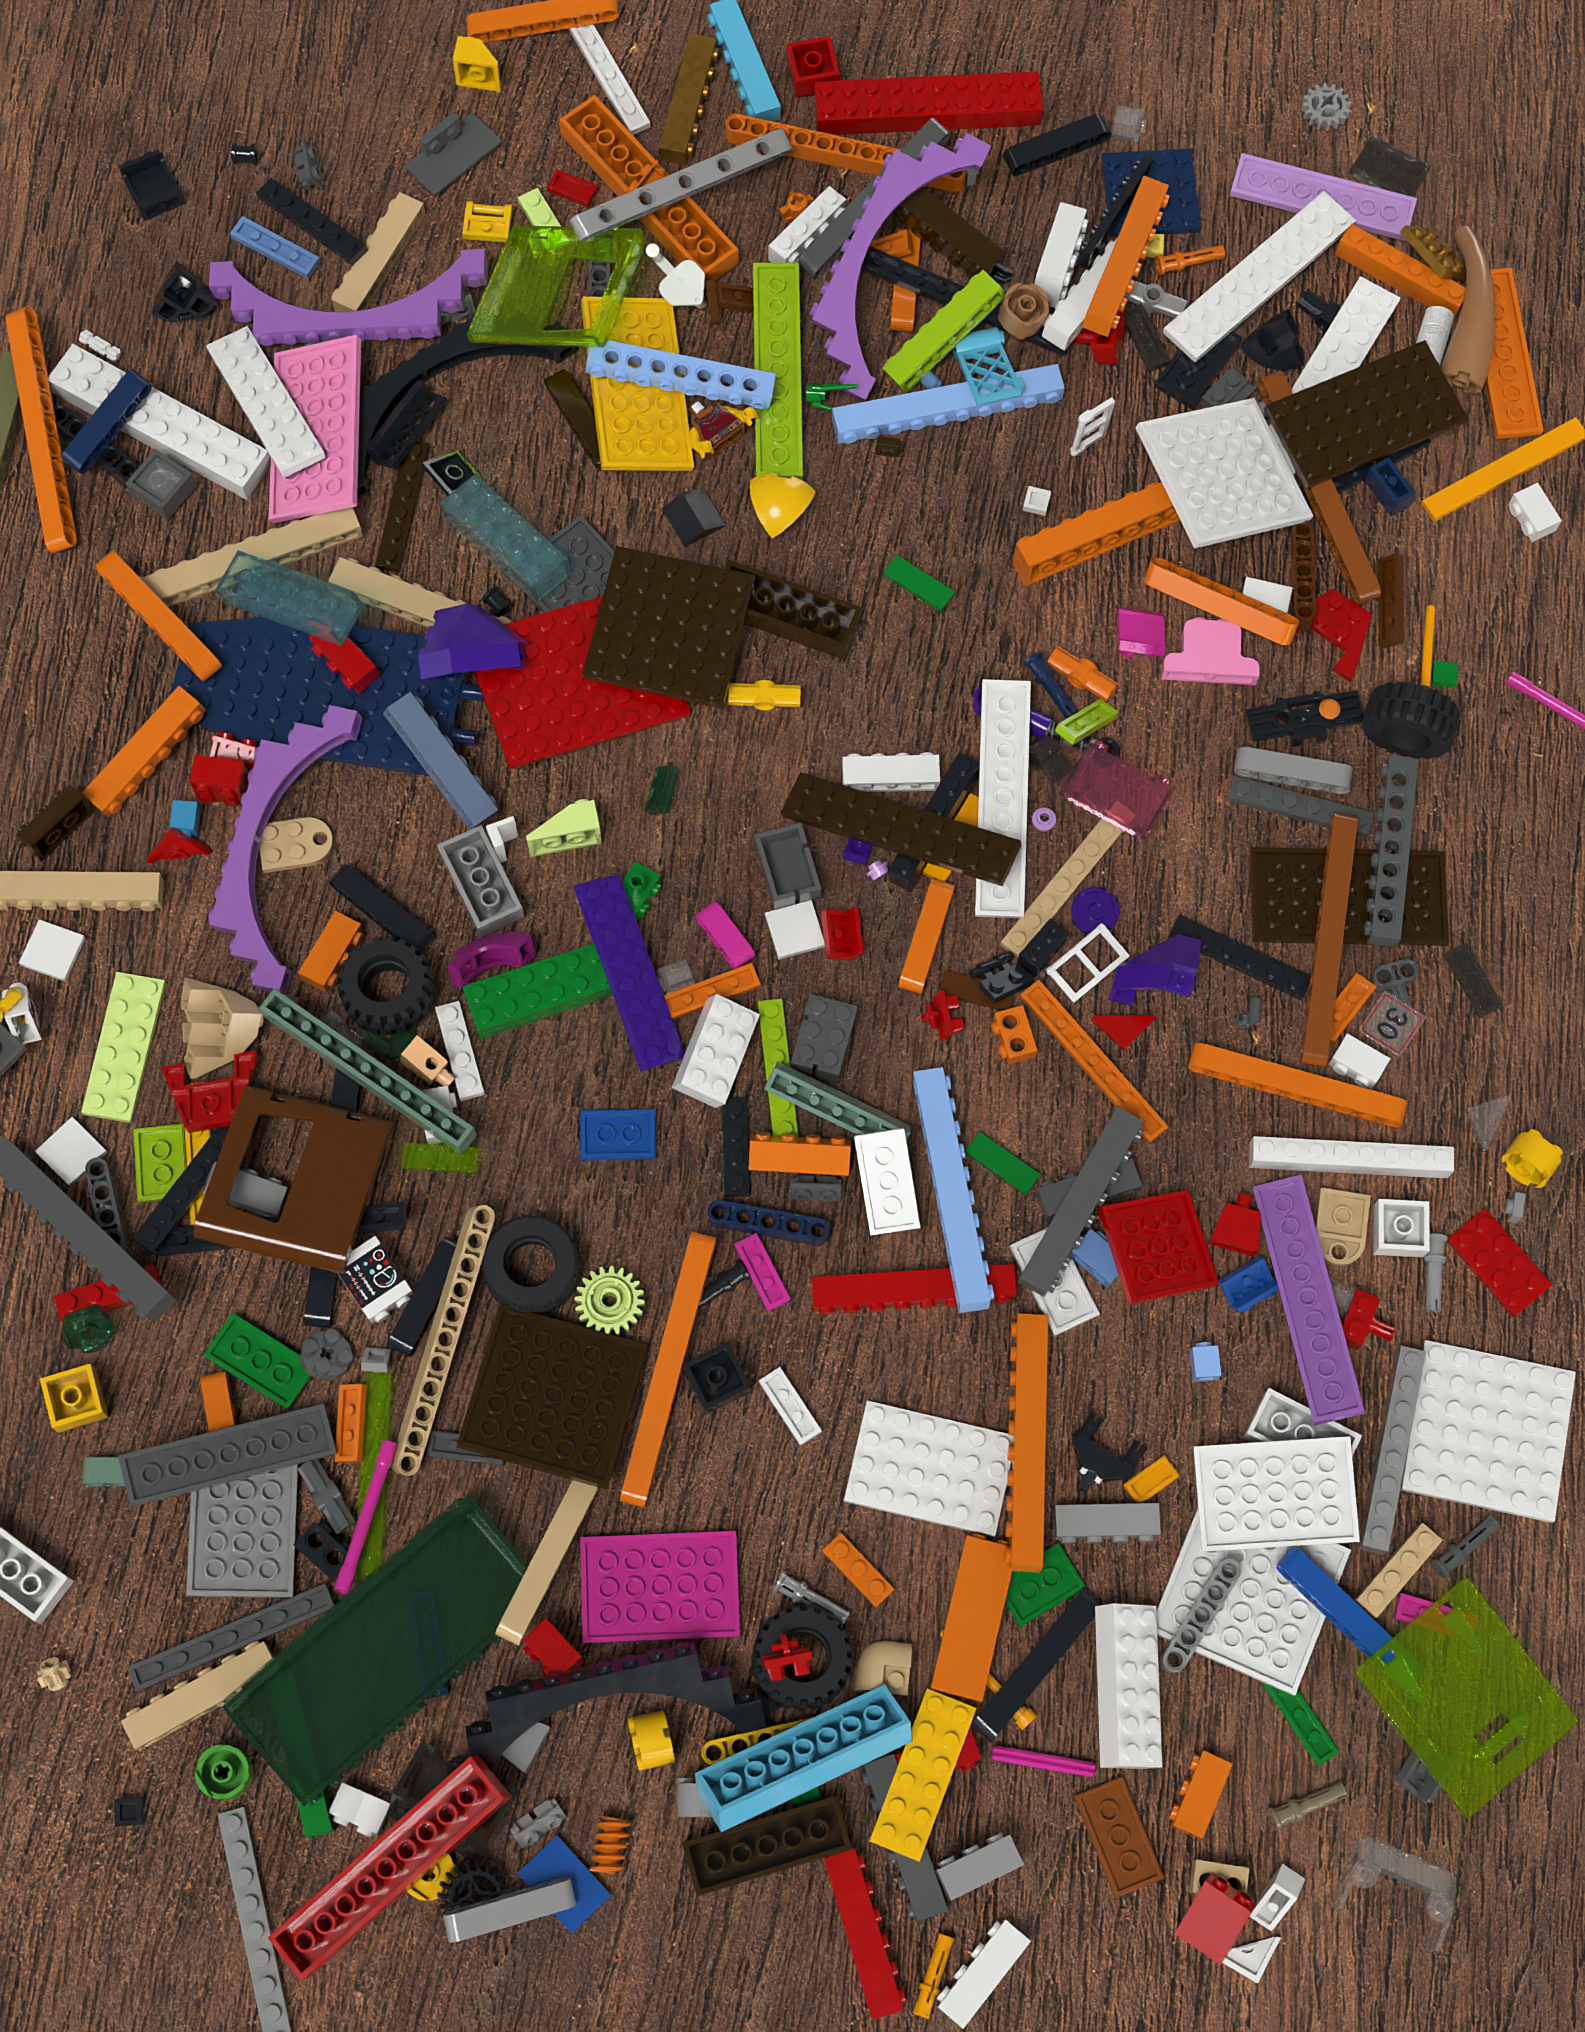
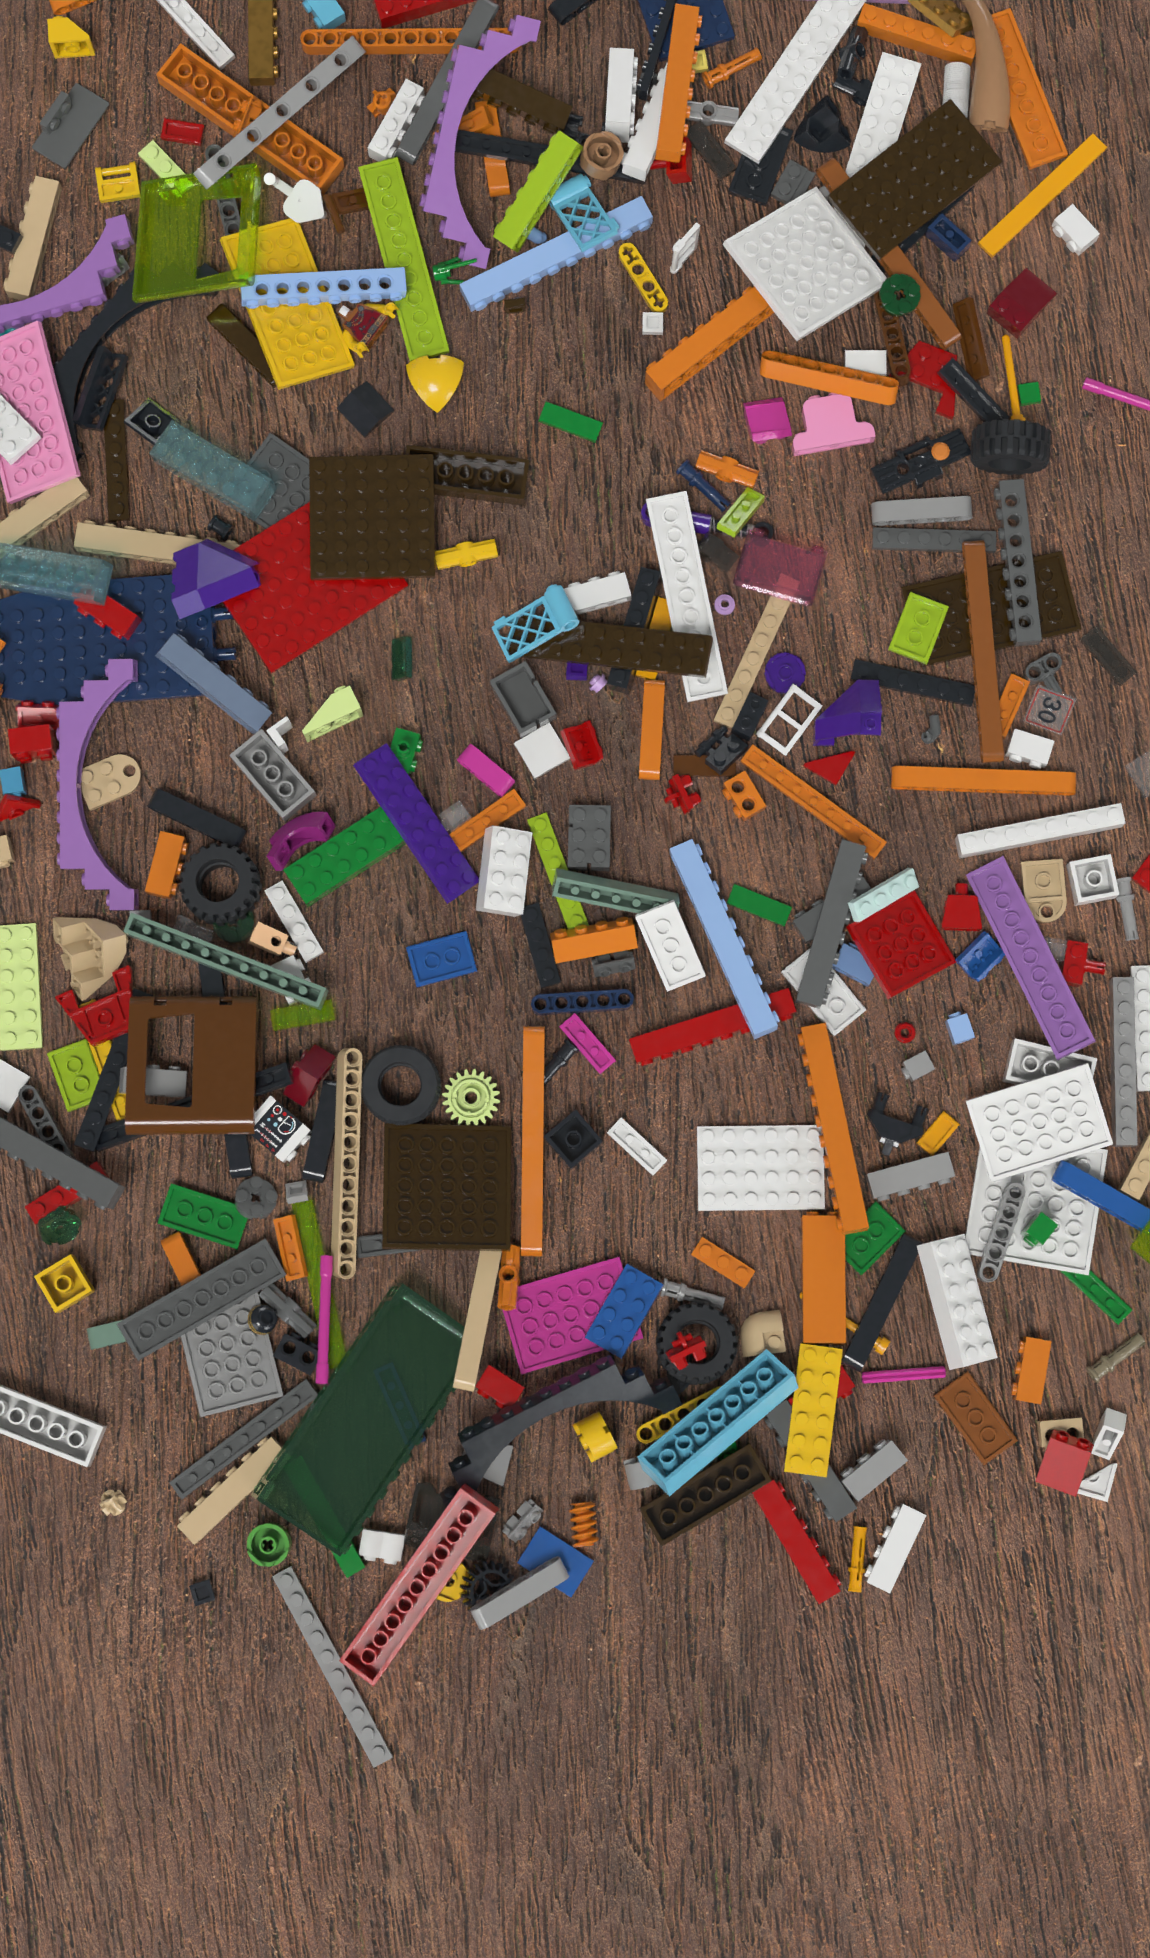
camera: 10 degrees left, 10 degrees up
none -> black piece [248,1305,277,1335]
none -> dark red brick [283,1044,336,1107]
none -> medium azure piece [491,584,579,663]
none -> orange piece [497,1245,521,1311]
none -> blue plate [585,1264,664,1359]
none -> yellow beam [619,243,668,313]
none -> black piece [836,25,869,81]
none -> light aqua plate [848,868,919,922]
none -> dark green plate [879,274,921,317]
none -> lime tile [888,592,949,665]
none -> red plate [894,1022,916,1043]
none -> light grey brick [901,1050,935,1082]
none -> black plate [937,358,1009,422]
none -> dark red slope [986,268,1057,339]
none -> green brick [1020,1212,1058,1247]

